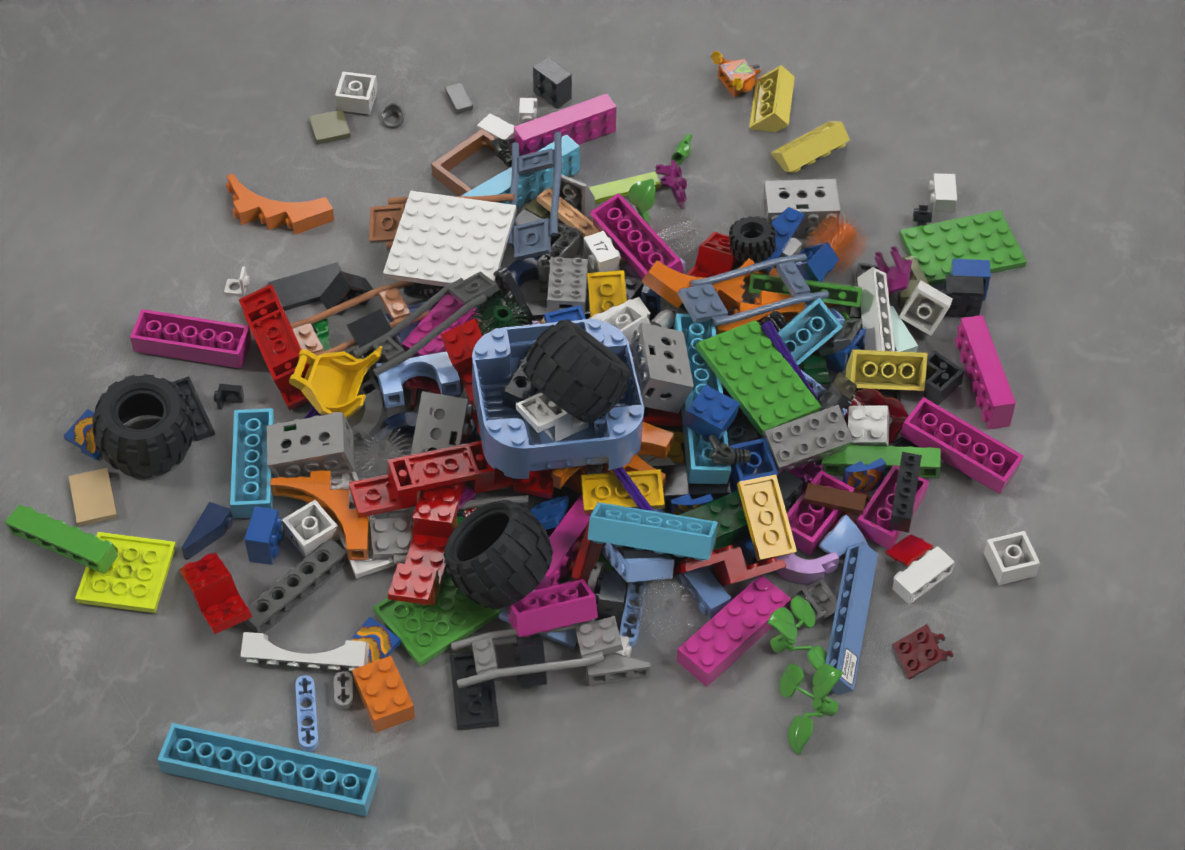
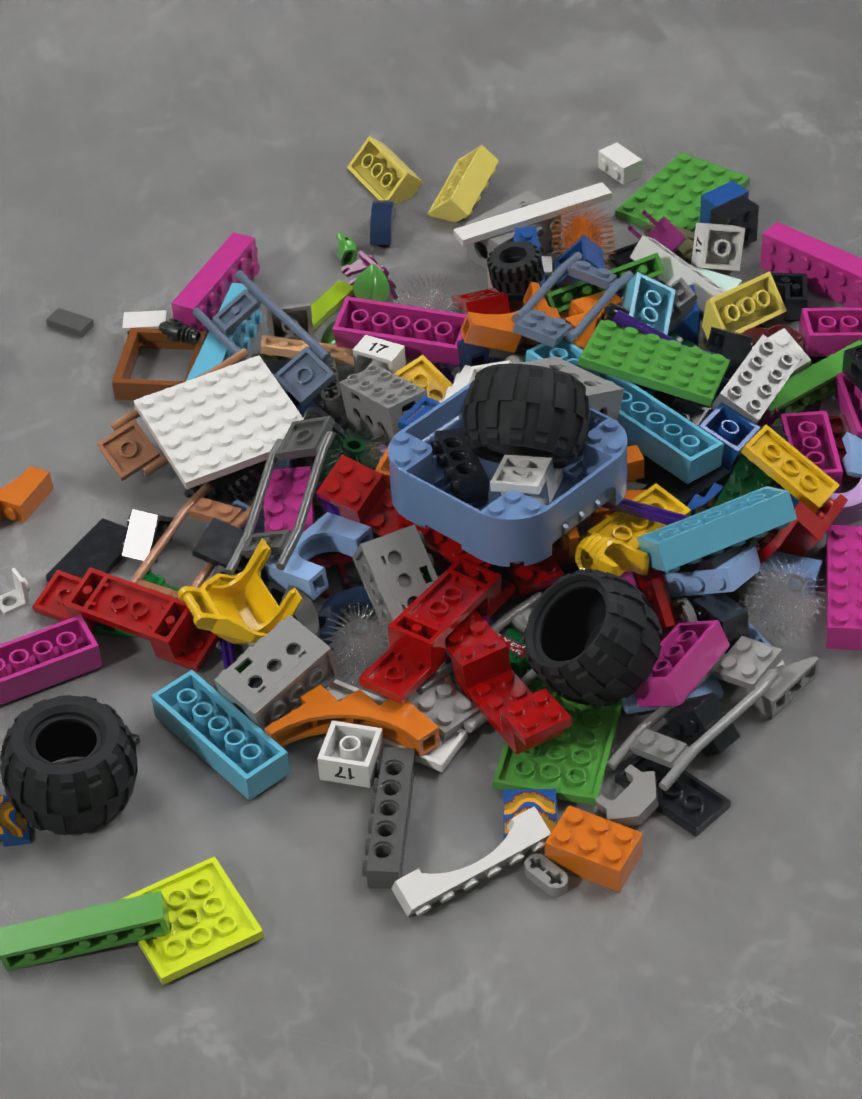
camera: 35 degrees left, 10 degrees down
tan tile [69,468,117,527] -> none
medium azure brick [158,723,379,817] -> none
red bracket [179,553,252,635] -> none
dark blue slope [182,502,234,560] -> none
black bracket [214,384,244,410] -> none
blue brick [244,507,284,565] -> none
light blue beam [295,675,319,752] -> none
dark grey piece [382,103,404,129] -> none
white brick [519,98,537,125] -> none
black brick [533,57,572,109] -> none
blue brick [683,385,740,442] -> none
pearl dark grey piece [708,435,750,466] -> none
orange torso [710,51,761,97] -> none
reddish brown tile [804,483,867,515] -> none
slope [843,458,886,493] -> none
black gear [913,205,932,226] -> none
none -> dark blue arch [370,200,396,245]
none -> white tile [453,182,612,246]
none -> yellow hair [575,534,649,576]
none -> light grey piece [595,765,658,826]

